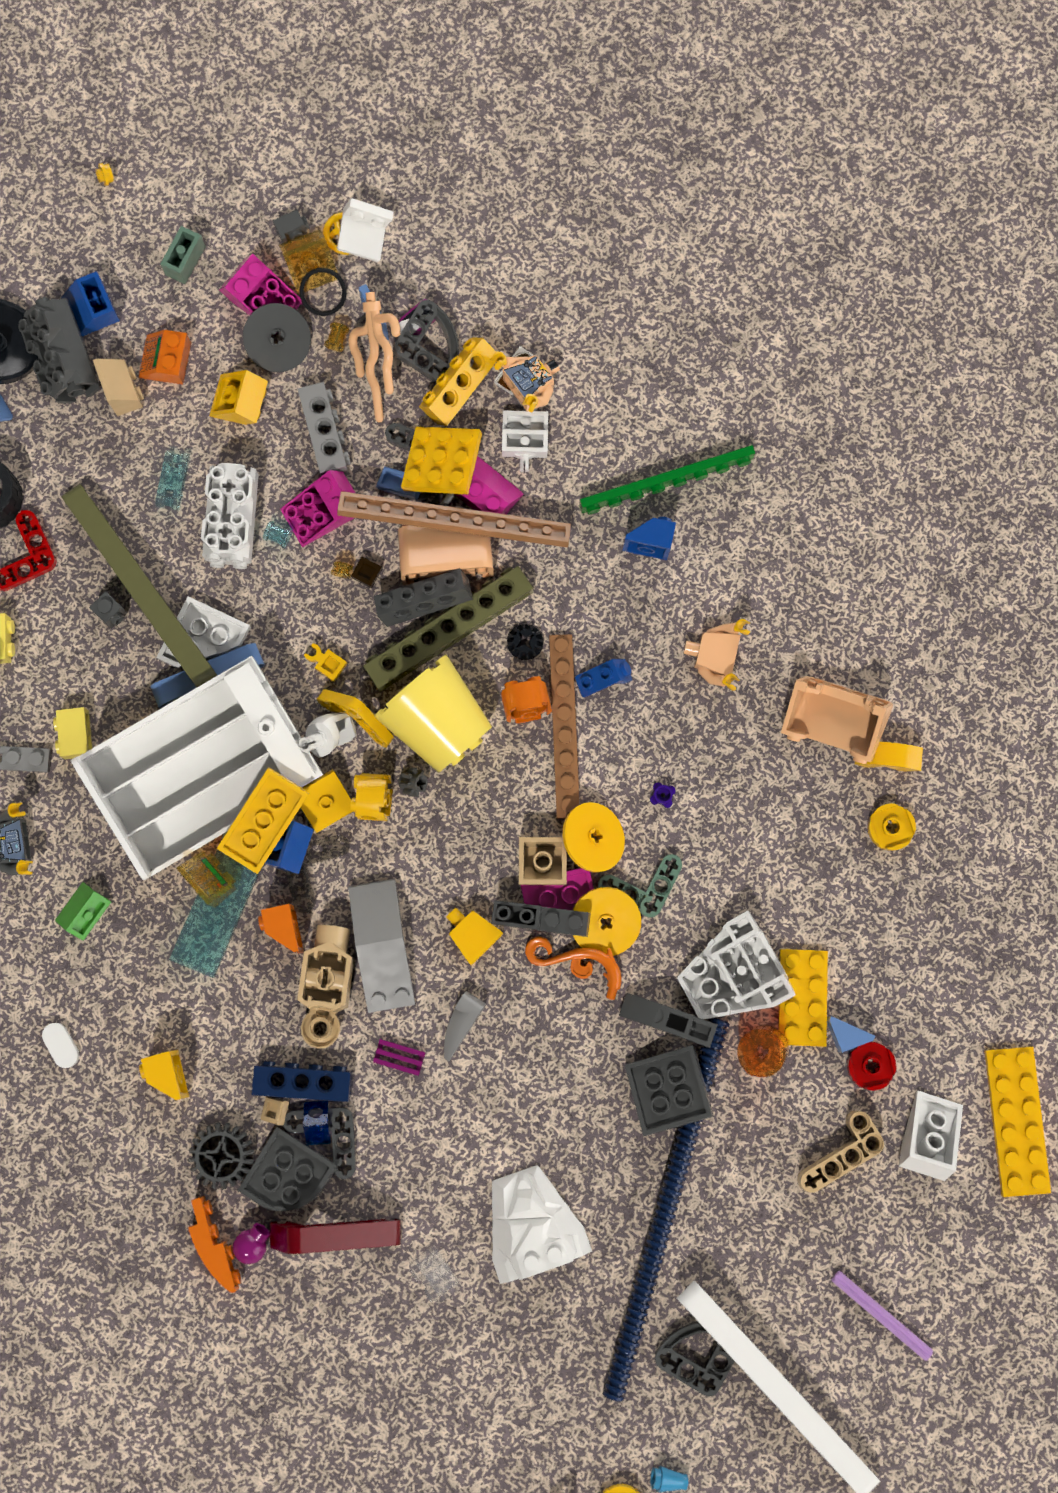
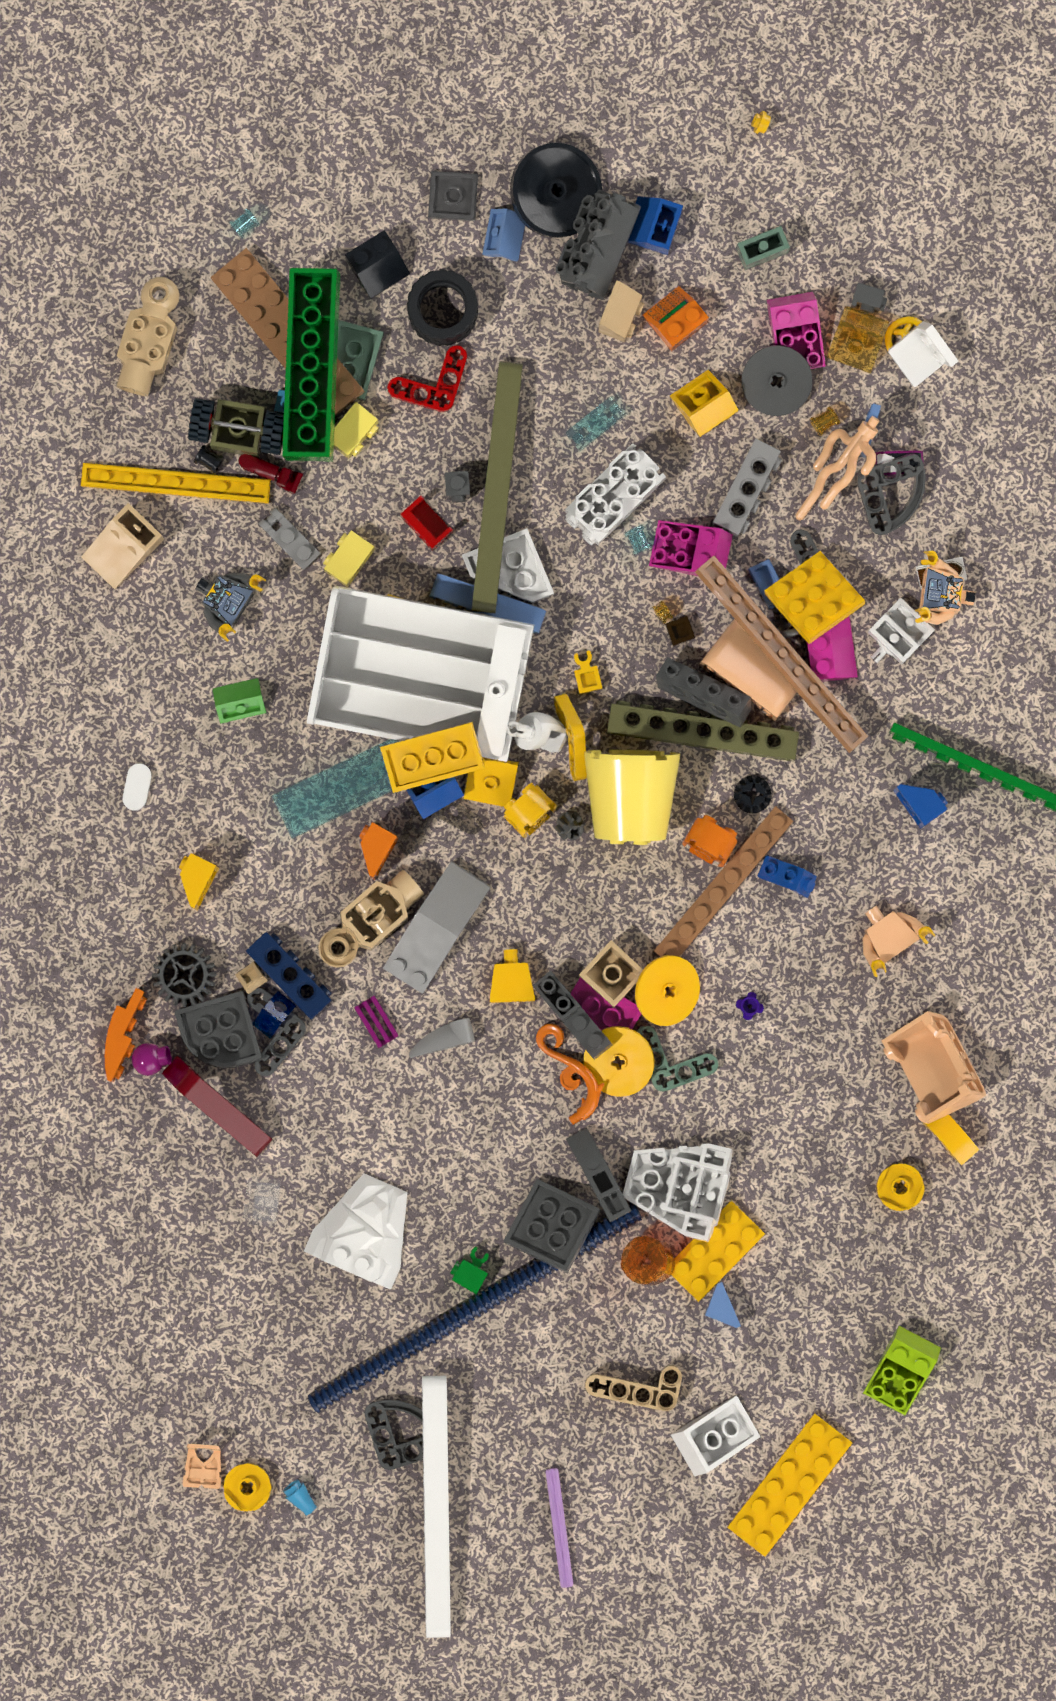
camera: 45 degrees right, 5 degrees up
clear yellow slope [176,851,237,908] -> none
black tyre [299,268,347,316] -> none
yellow brick [419,337,496,426] -> none
red plate [847,1042,896,1091] -> none
none -> red panel [400,496,453,551]
none -> green brick [450,1246,489,1294]
none -> lime slope [863,1326,941,1415]

